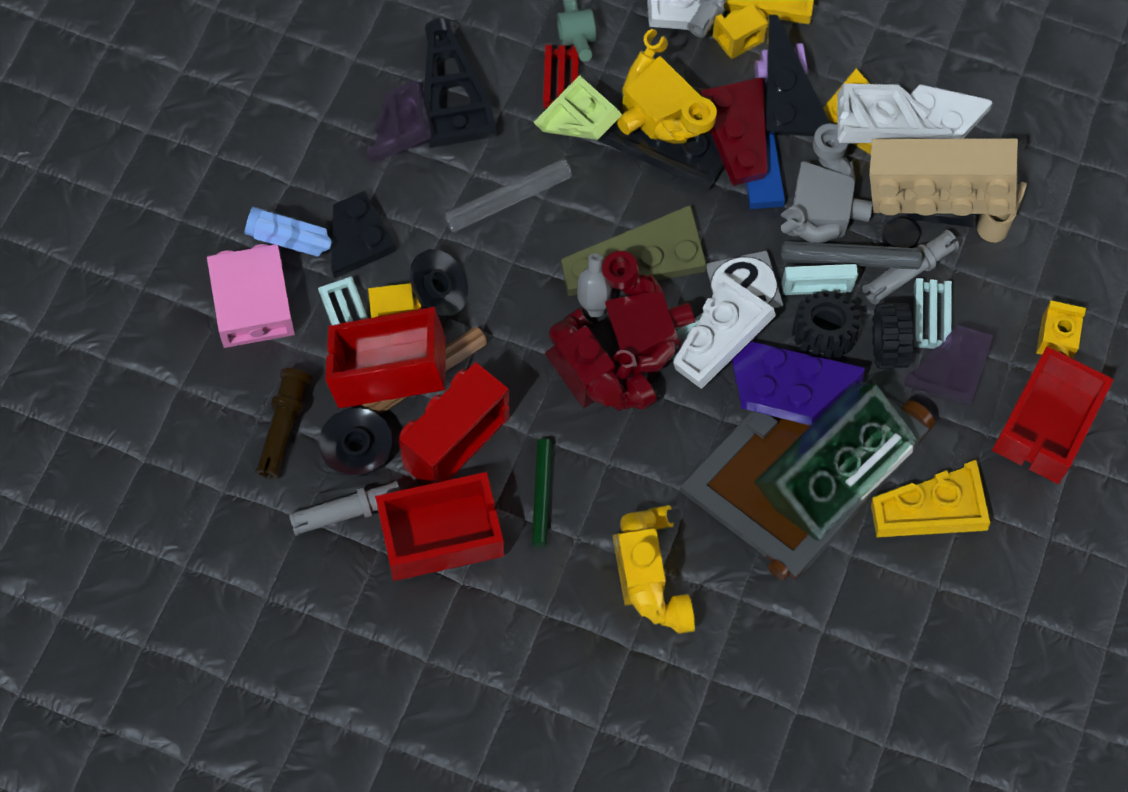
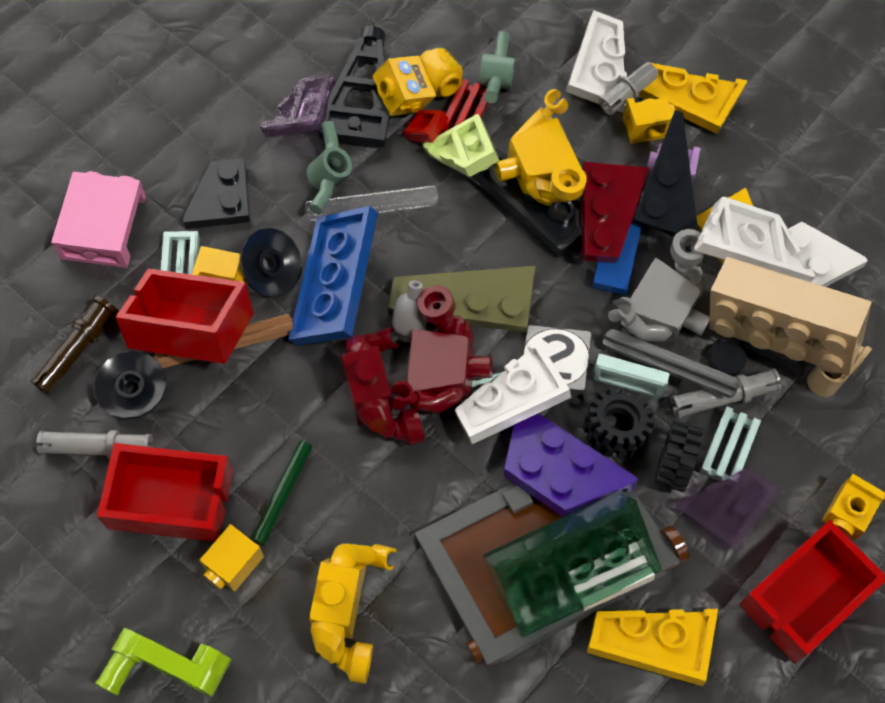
camera: 20 degrees right, 0 degrees up
light blue rock [244,207,332,256] -> none
red piece [399,362,510,485] -> none
none -> lime beam [95,628,232,697]
none -> yellow brick [200,524,264,592]
none -> blue plate [288,206,378,346]
none -> sand green piece [307,121,352,215]
none -> yellow head [372,55,436,116]
none -> red tile [404,109,449,143]
none -> yellow head [420,48,463,97]

